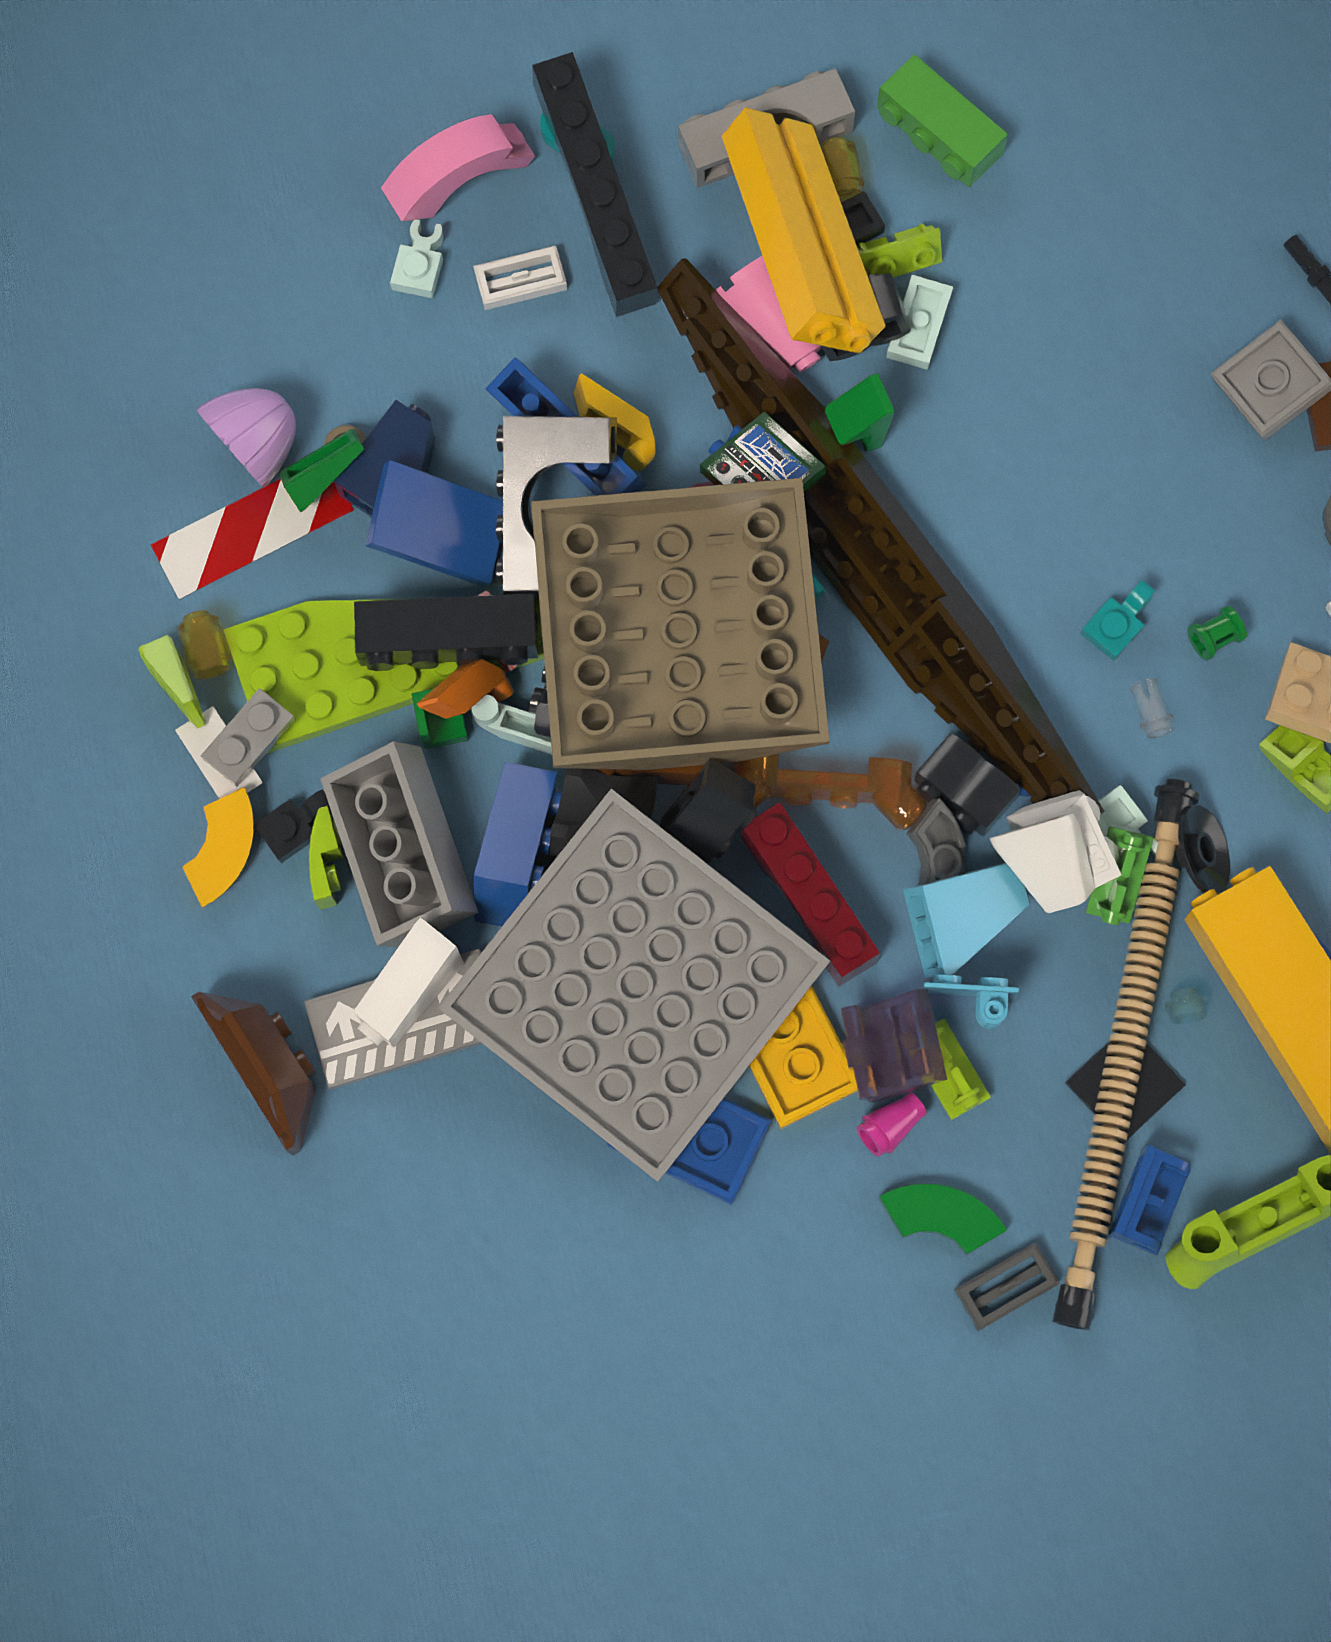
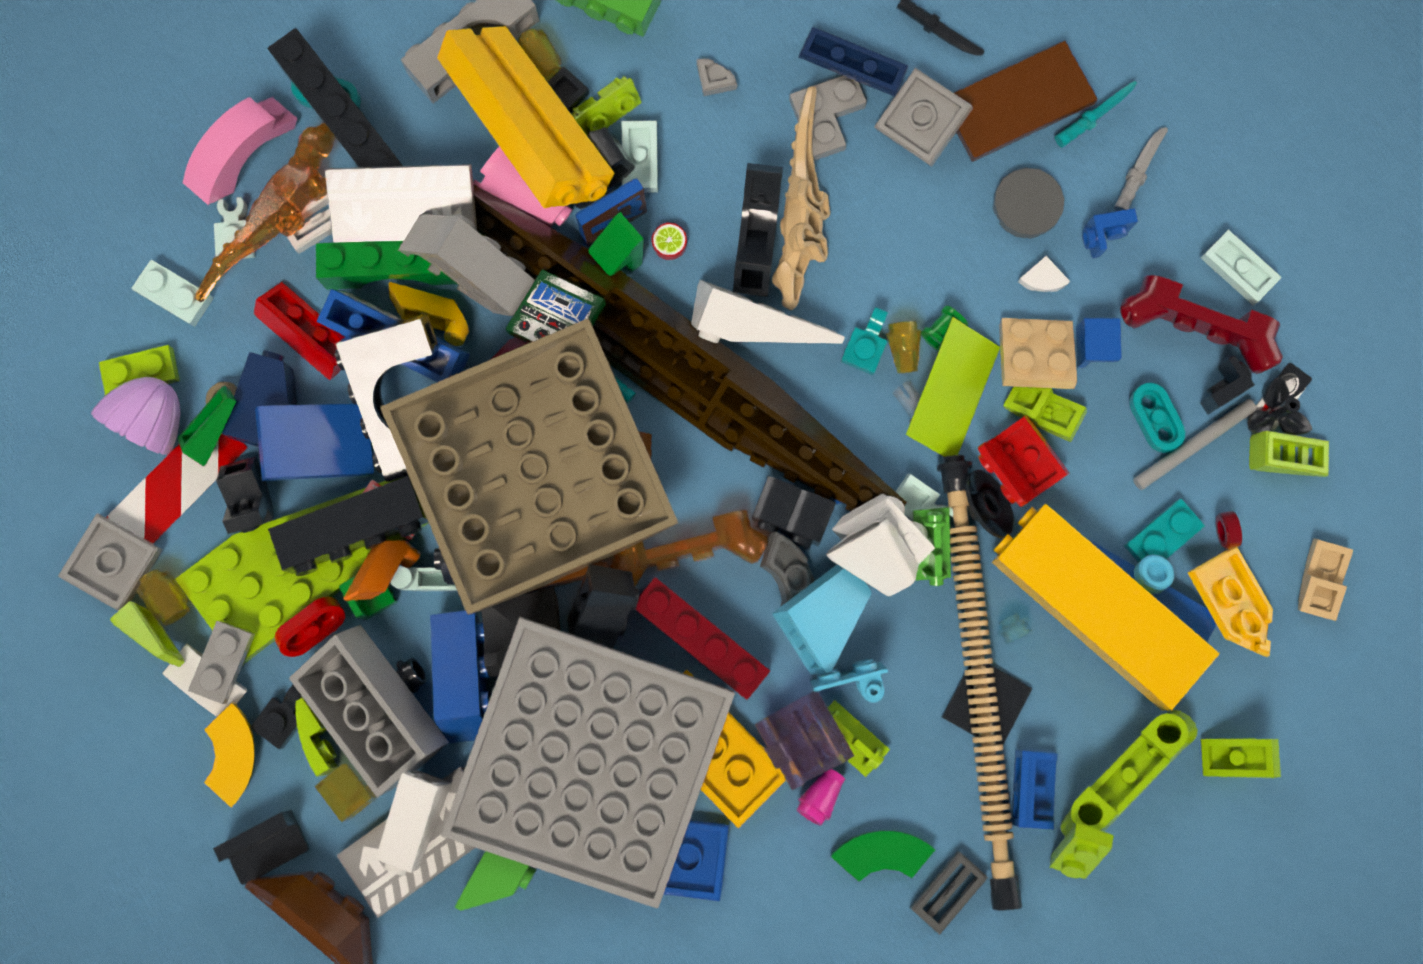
camera: 20 degrees left, 5 degrees up
none -> light grey plate [58,513,163,611]
none -> lime plate [99,345,180,395]
none -> light aqua plate [131,260,214,327]
none -> clear orange animal [195,122,336,302]
none -> black panel [213,810,310,885]
none -> black brick [216,456,274,534]
none -> red slope [254,282,345,380]
none -> red plate [274,597,345,657]
none -> clear yellow panel [314,764,377,822]
none -> green arch [316,240,458,290]
none -> tile [325,164,477,242]
none -> black plate [396,657,427,693]
none -> light grey wedge [398,214,535,316]
none -> bright green slope [455,851,537,911]
none -> blue tile [575,178,647,248]
none -> tile [652,223,687,260]
none -> white wedge [691,280,845,344]
none -> light grey tile [696,59,737,96]
none -> black arch [732,163,783,297]
none -> tan animal [772,86,830,310]
none -> light grey plate [789,76,867,161]
none -> dark blue slope [799,27,908,97]
none -> clear yellow cone [886,321,921,374]
none -> lime sticker [906,317,1000,457]
none -> red bracket [978,415,1070,507]
none -> lime plate [1049,823,1114,879]

